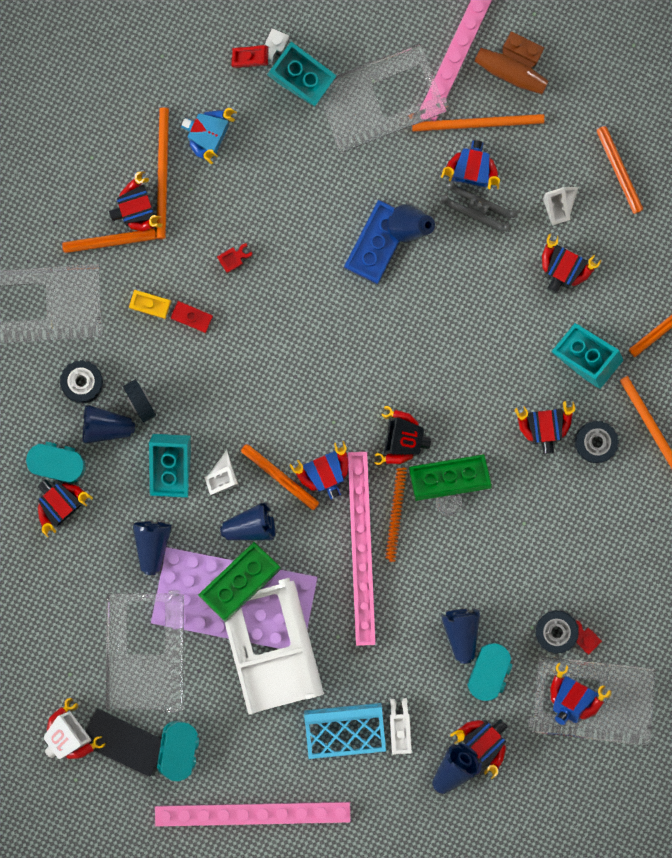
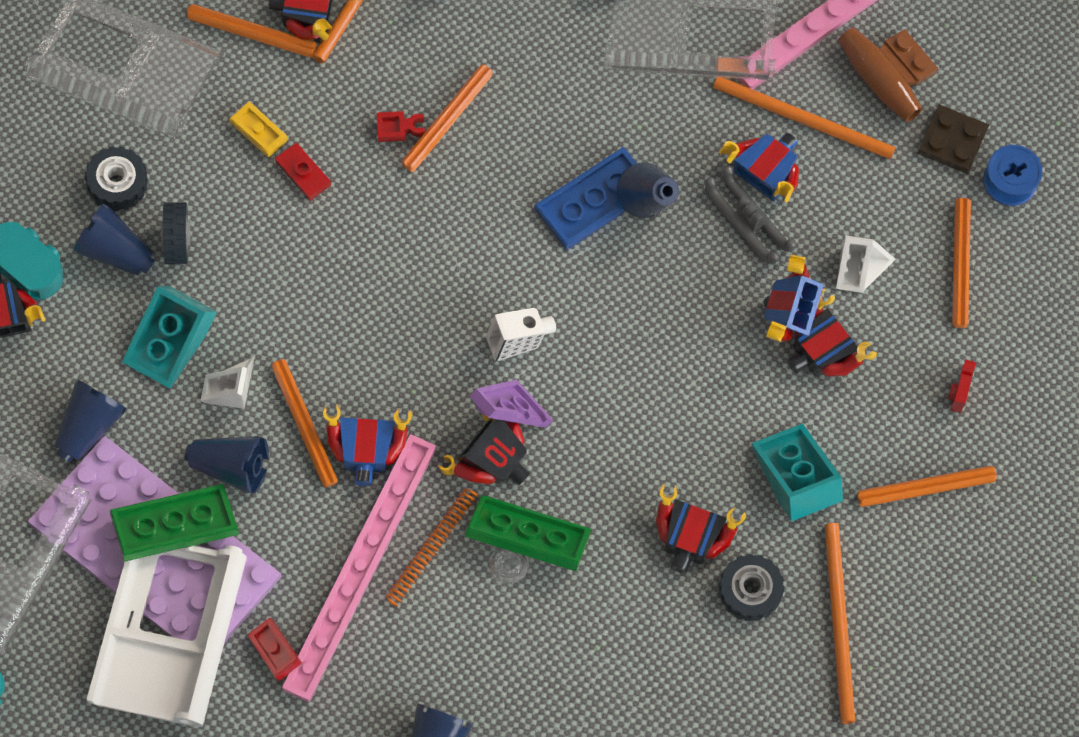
camera: 20 degrees right, 15 degrees down
none -> red plate [247,617,302,681]
none -> orange axle [402,64,492,172]
none -> medium lavender wing [470,379,553,428]
none -> white torso [486,308,556,362]
none -> torso [764,254,824,342]
none -> dark brown plate [917,104,989,174]
none -> red plate [948,359,976,413]
none -> blue piece [983,144,1043,206]

